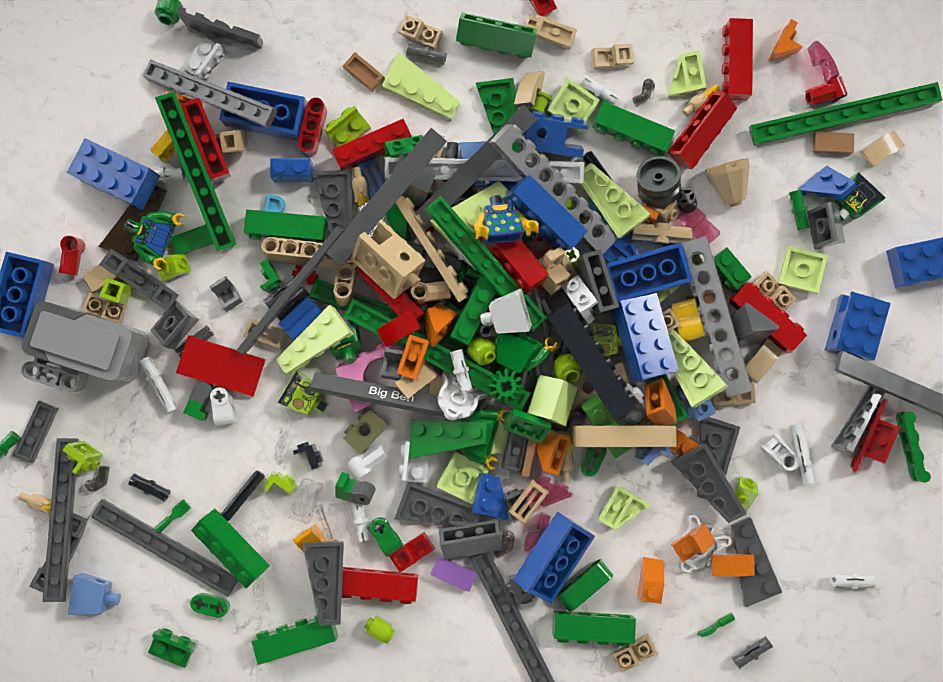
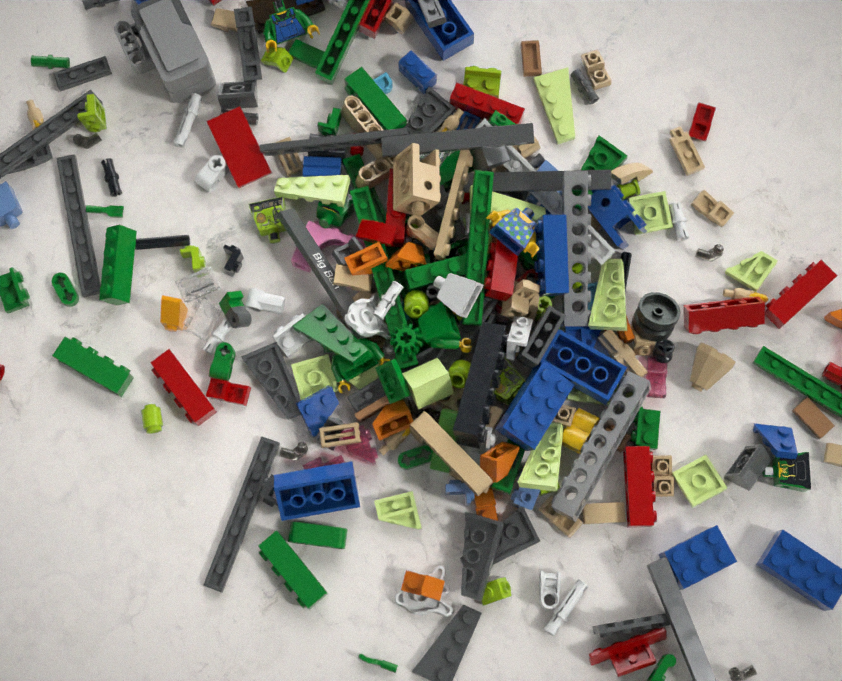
camera: 50 degrees right, 10 degrees down
tan slope [82,292,128,324] -> none
lime brick [100,278,133,305] -> none
leg [183,382,215,421] -> none
dark grey bracket [210,276,243,312] -> none
red beam [298,97,327,157] -> none
dark grey wing [302,541,344,626] -> none
olive brick [343,409,389,455] -> none
medium lavender slope [430,555,478,592] -> none
dark grey brick [439,519,503,560] -> none
green brick [456,12,538,58] -> none
green brick [592,101,675,156] -> none
tan slope [612,633,658,673] -> none
orange slope [637,557,664,604] -> none
orange slope [712,554,755,576] -> none
dark grey slope [731,302,779,346] -> none
green pin [789,189,810,230] -> none

